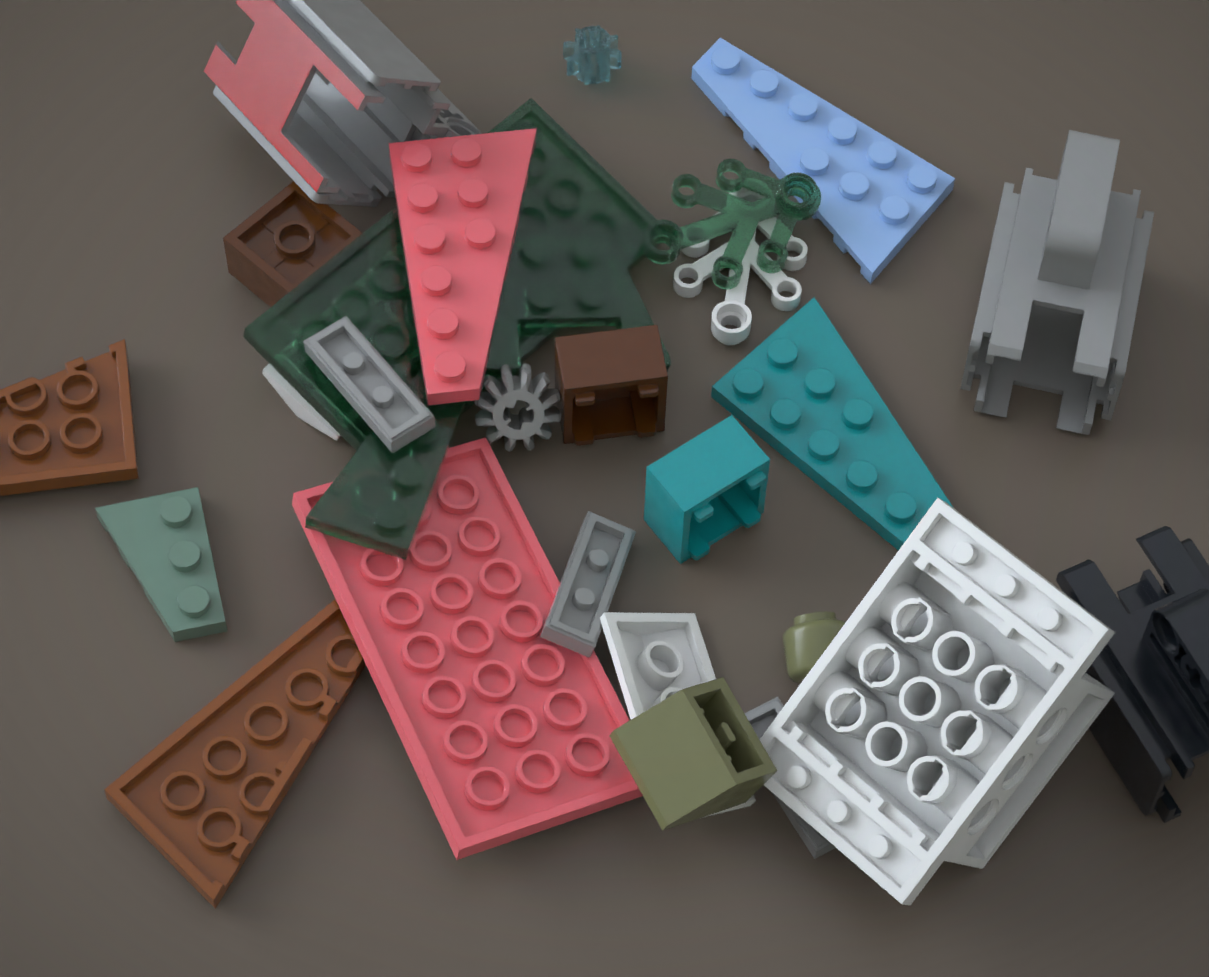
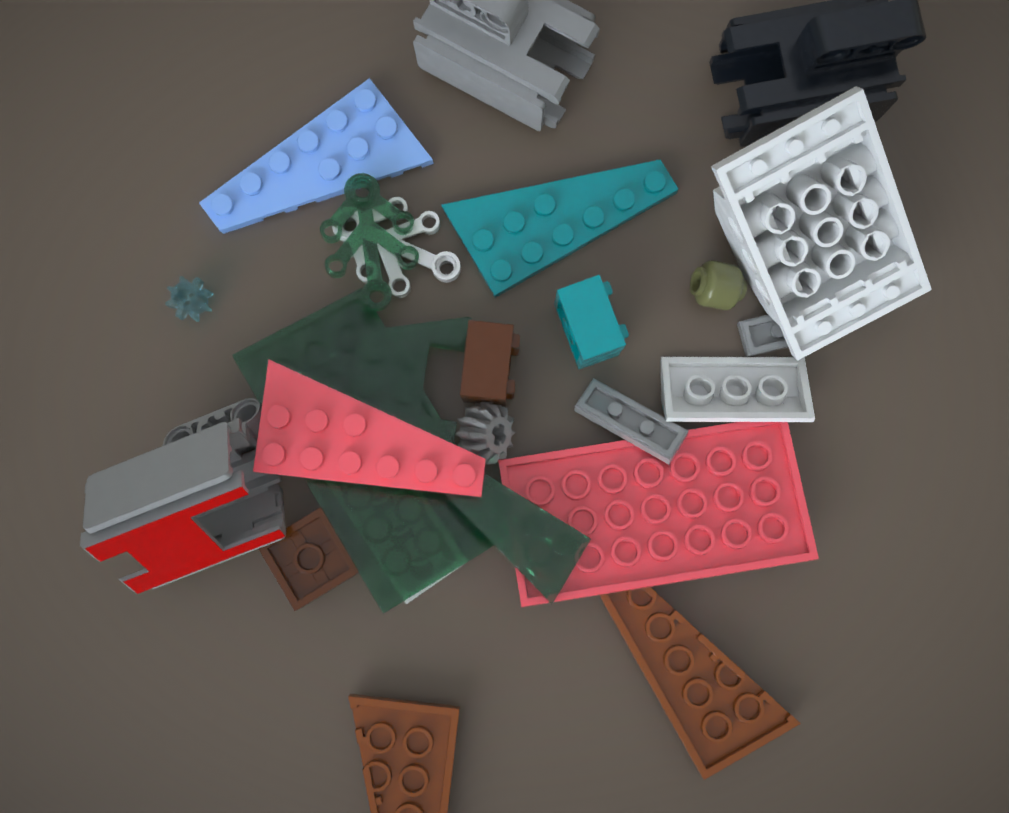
camera: 70 degrees left, 25 degrees up
sand green wing [95,487,227,642] -> none
light grey tile [303,316,436,453] -> none
olive slope [609,677,777,831] -> none

